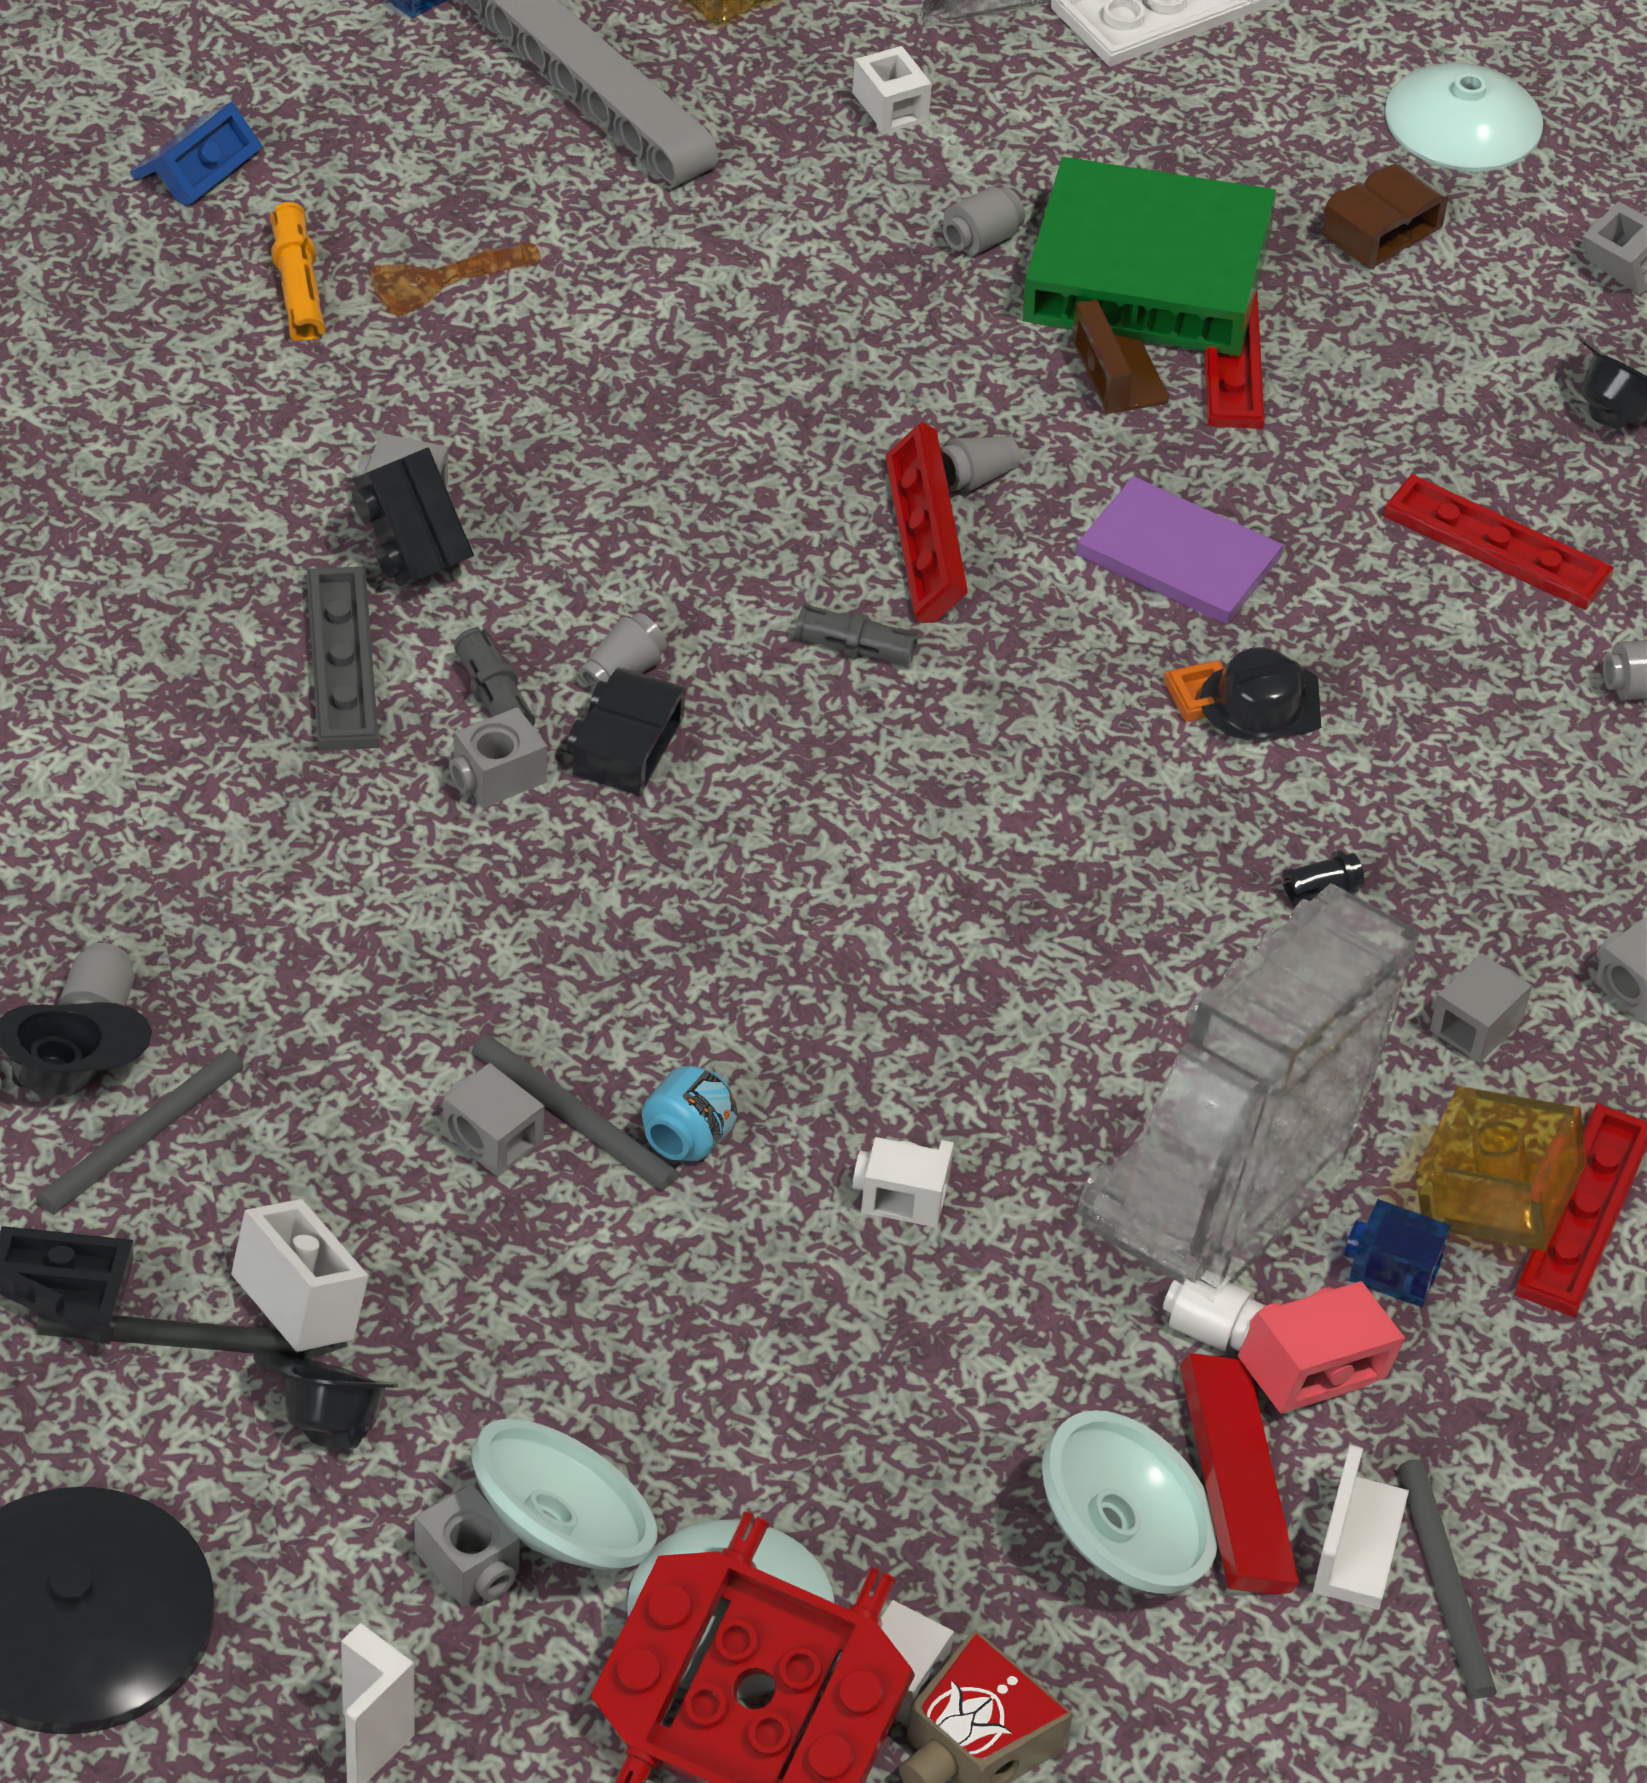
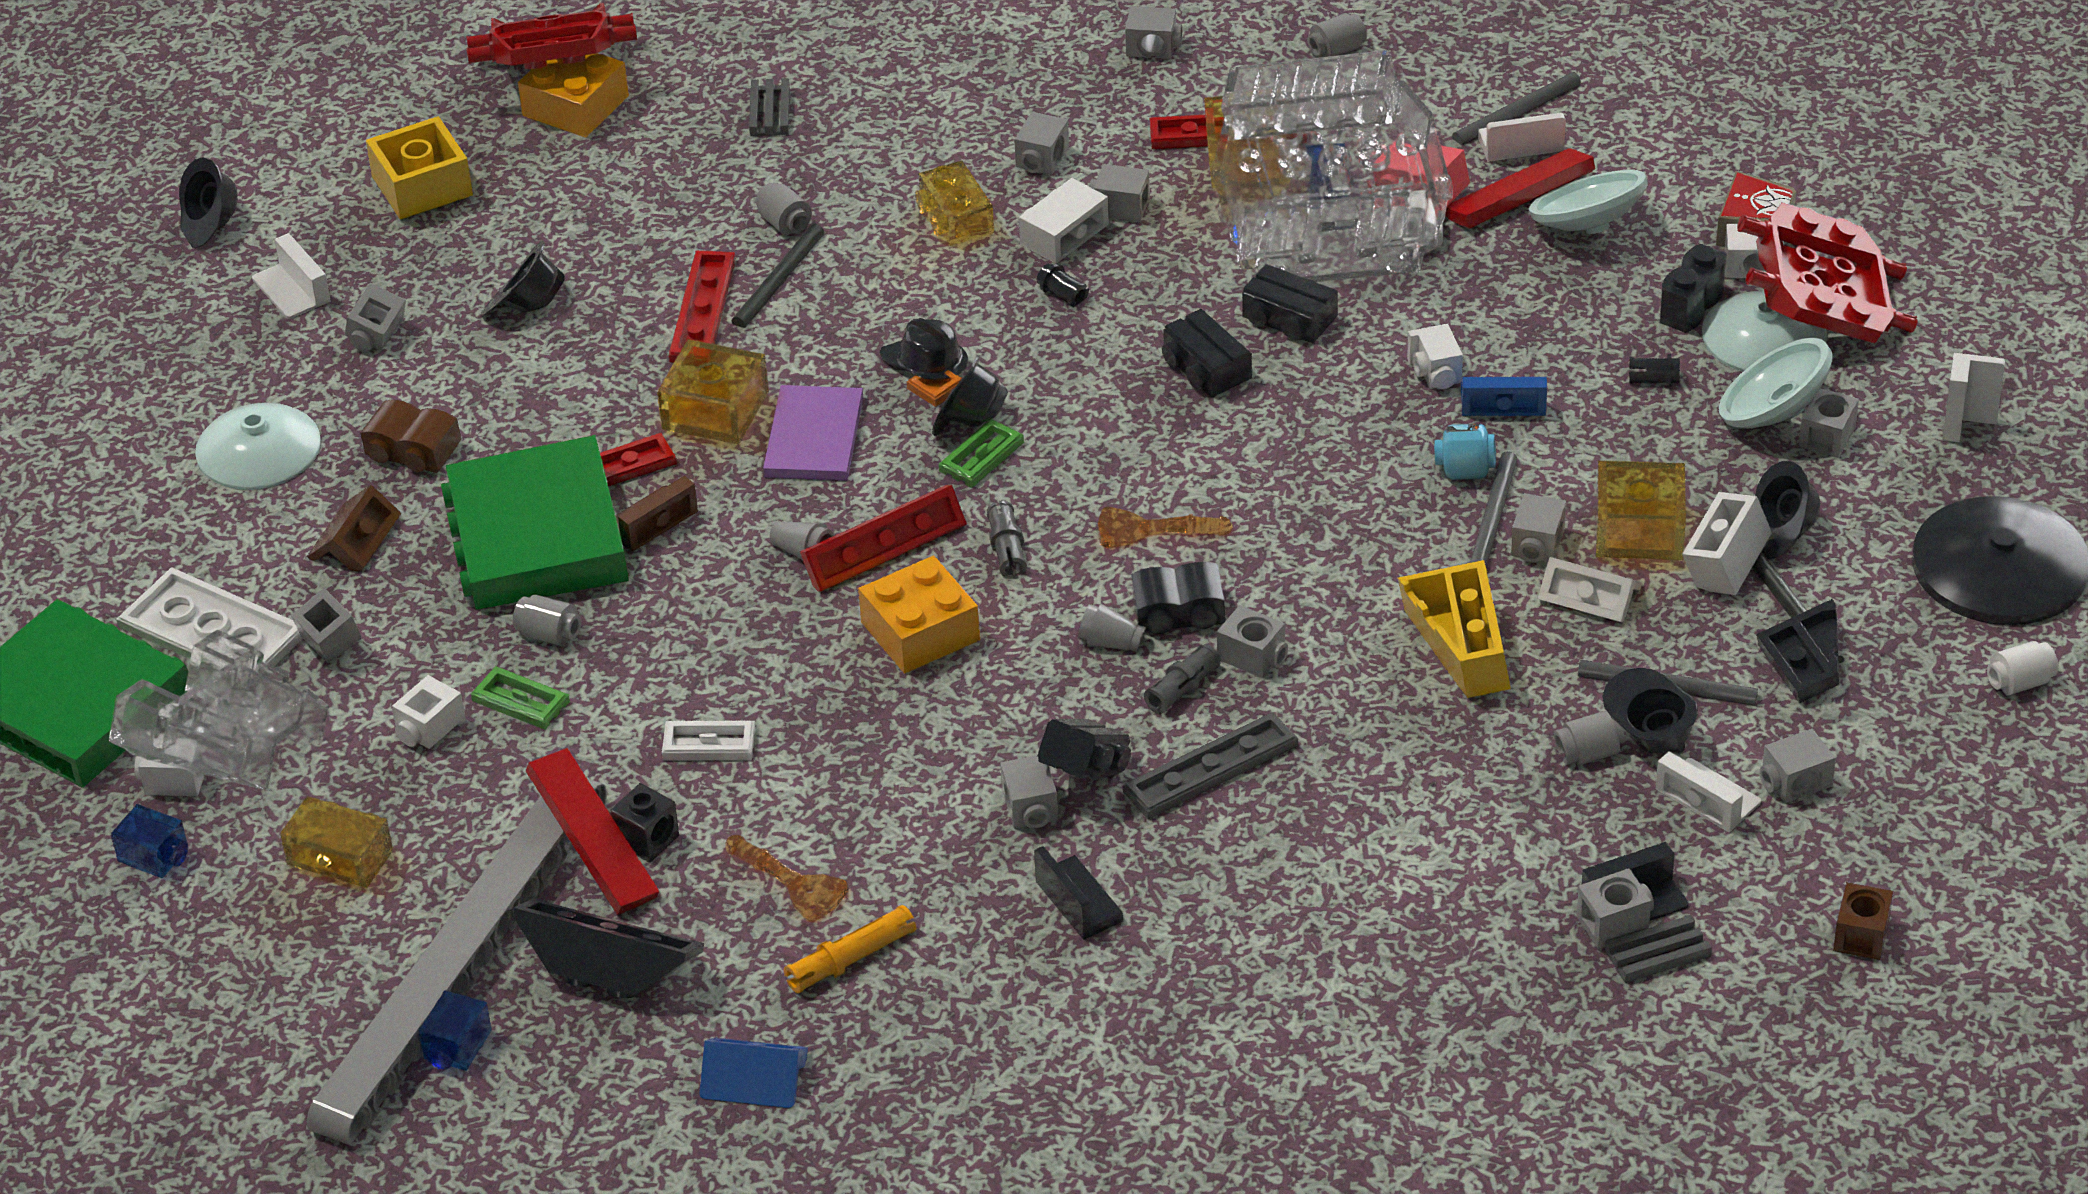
camera: 110 degrees left, 5 degrees down
none -> light grey brick [291,587,362,663]
none -> reddish brown panel [306,485,401,572]
none -> bright green tile [471,666,570,730]
none -> black wedge [513,898,704,998]
none -> red tile [526,748,660,915]
none -> black brick [611,783,679,863]
none -> clear yellow brick [657,339,769,445]
none -> white tile [662,721,755,761]
none -> pearl dark grey bar [731,223,824,328]
none -> light orange brick [858,555,980,674]
none -> clear yellow brick [915,160,994,246]
none -> black piece [932,355,1008,436]
none -> bright green tile [939,419,1024,488]
none -> white brick [1019,178,1109,264]
none -> black panel [1034,846,1123,940]
none -> clear orange piece [1097,507,1233,548]
none -> black brick [1162,309,1252,398]
none -> black brick [1242,264,1338,344]
none -> yellow wedge [1398,560,1511,698]
none -> blue panel [1461,377,1547,416]
none -> white panel [1538,557,1642,622]
none -> clear yellow brick [1596,460,1686,560]
none -> black pin [1629,354,1680,387]
none -> black brick [1660,244,1727,333]

